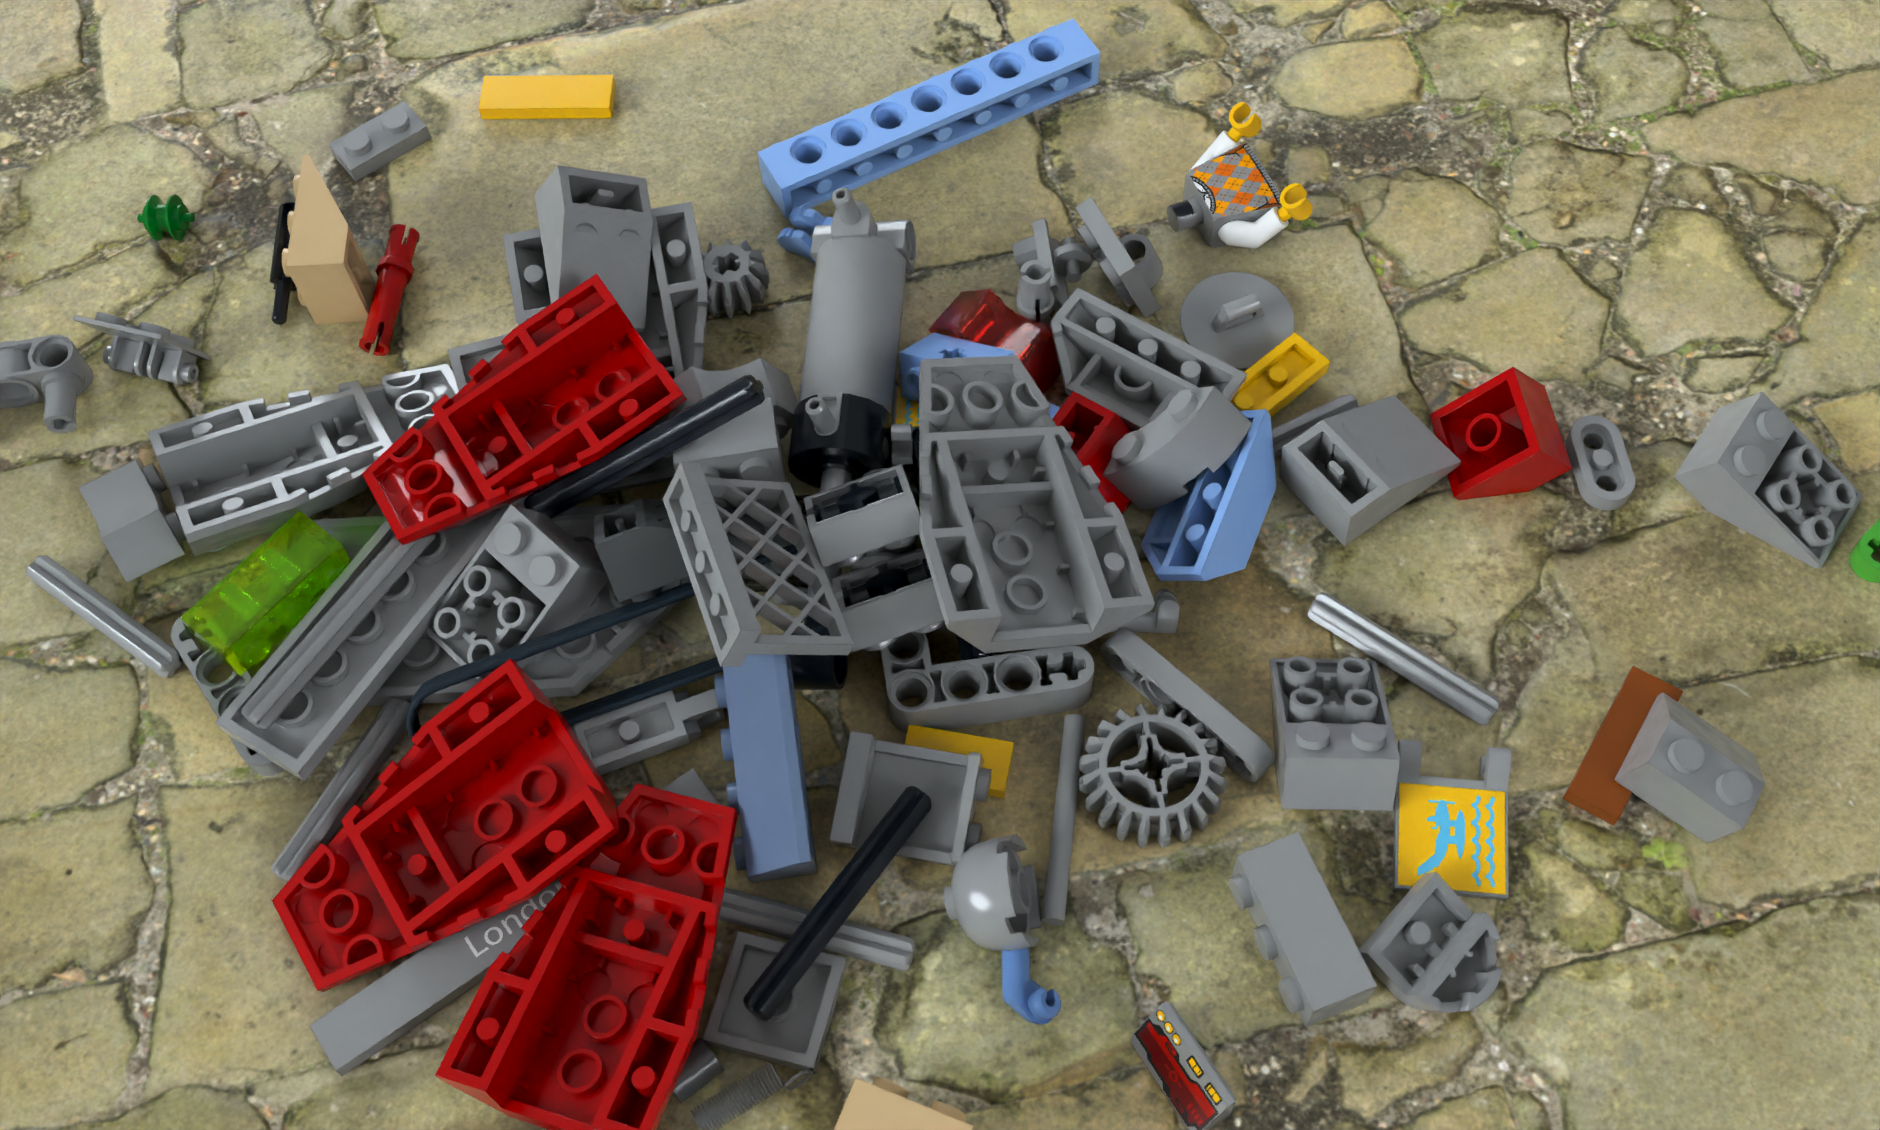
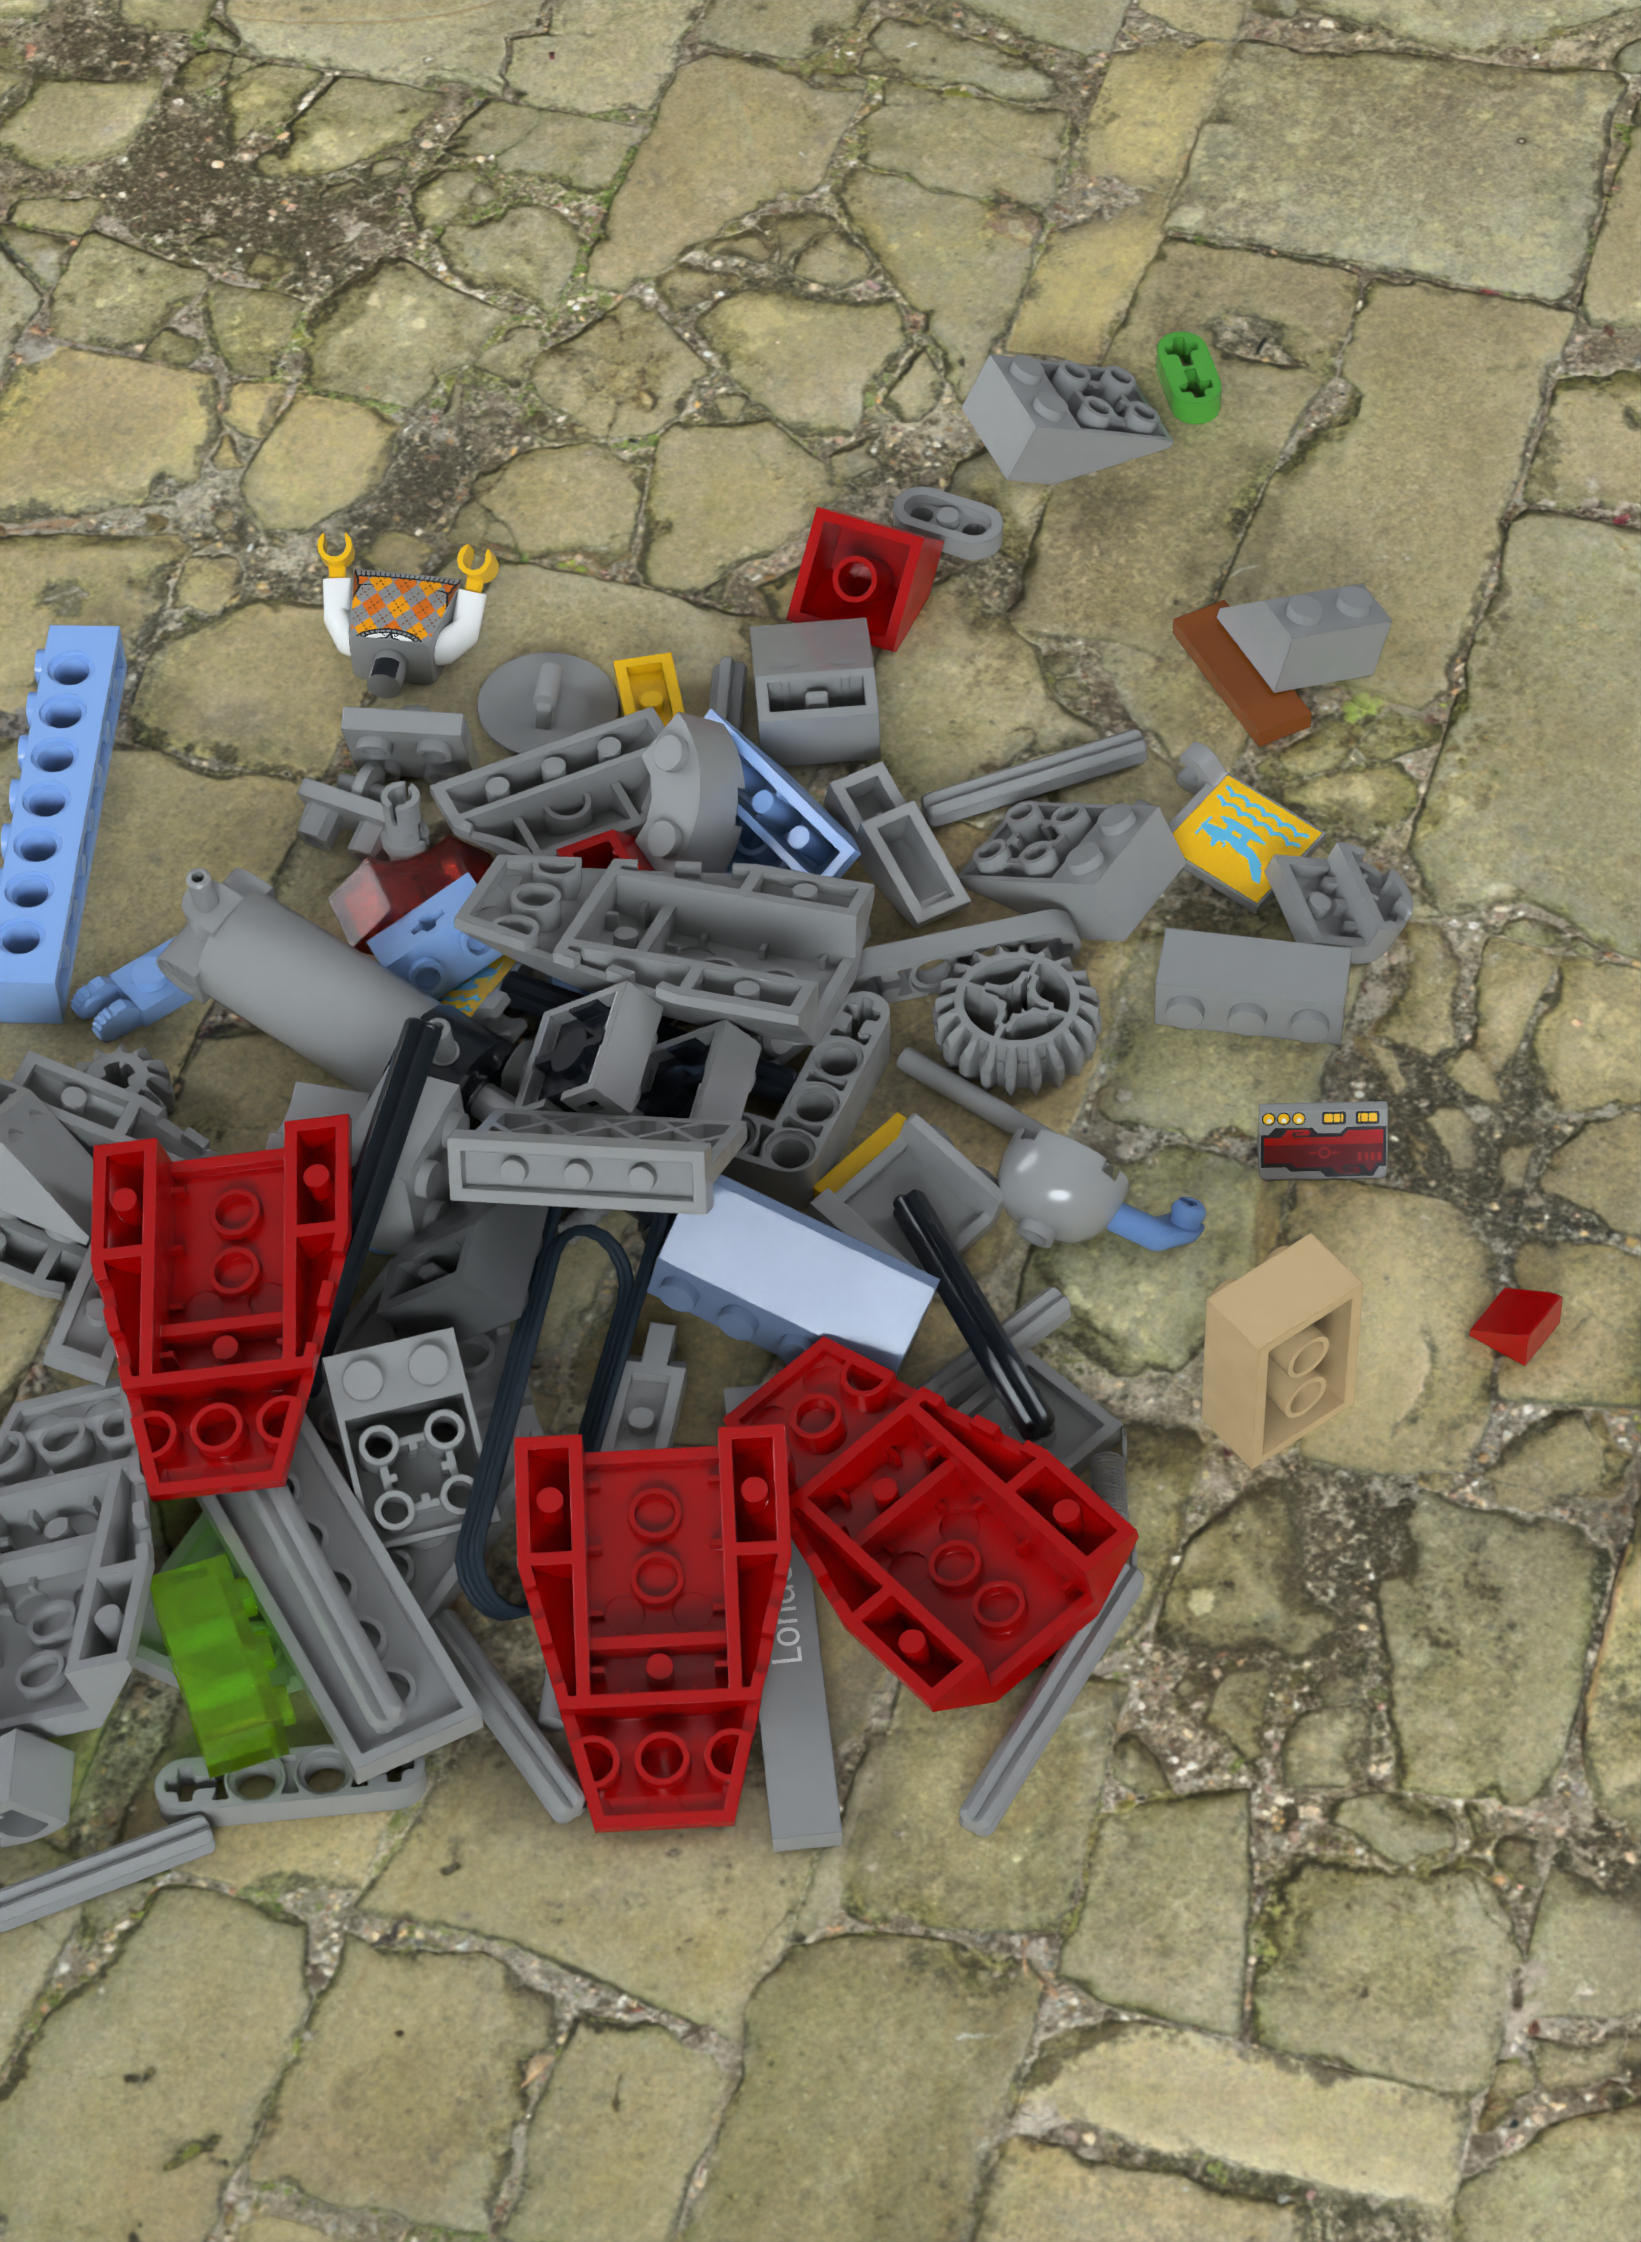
camera: 60 degrees left, 10 degrees down
none -> light grey slope [823,761,971,929]

